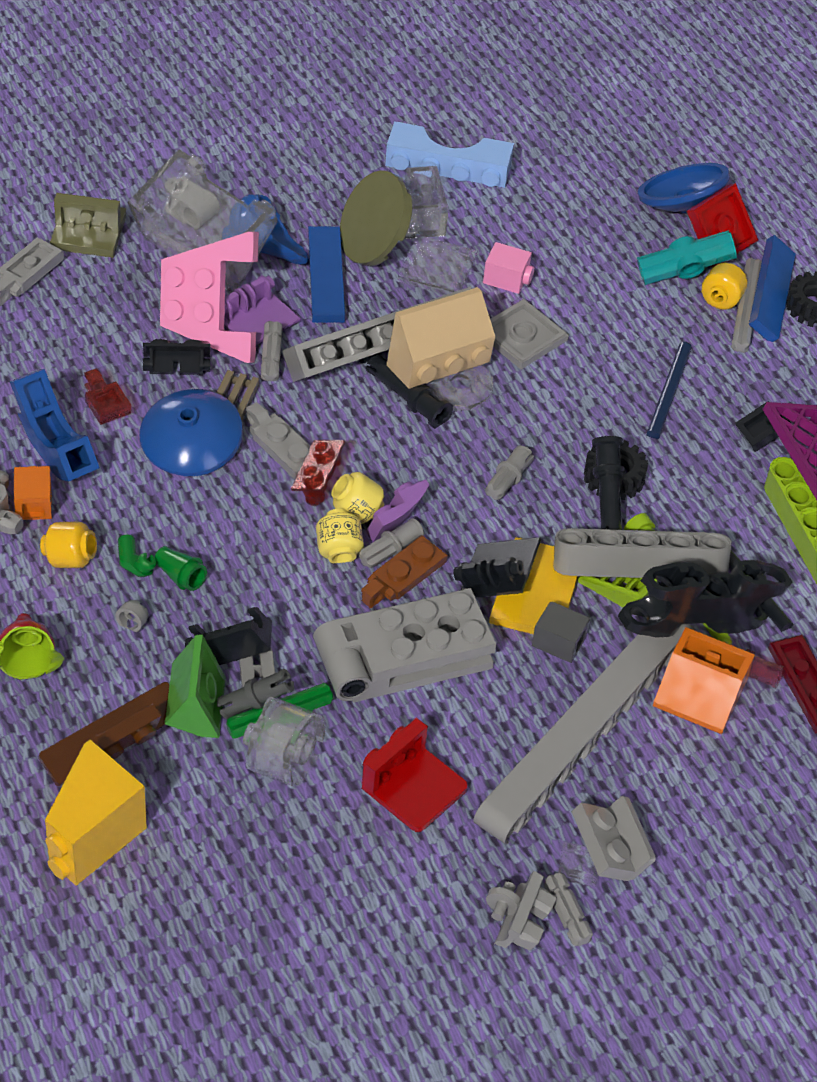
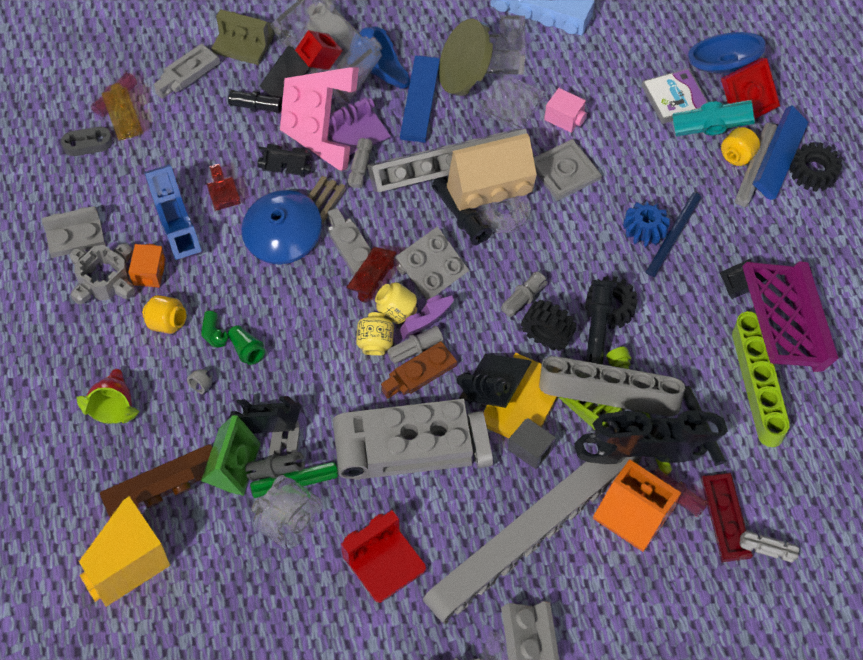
camera: 15 degrees right, 10 degrees up
none -> black pin [228,90,282,113]
none -> black slope [260,46,312,102]
none -> red brick [295,30,343,70]
none -> light grey hinge [395,226,469,300]
none -> light grey beam [467,411,493,469]
none -> black tyre [521,300,577,351]
none -> blue gear [623,200,670,248]
none -> tile [642,68,708,124]

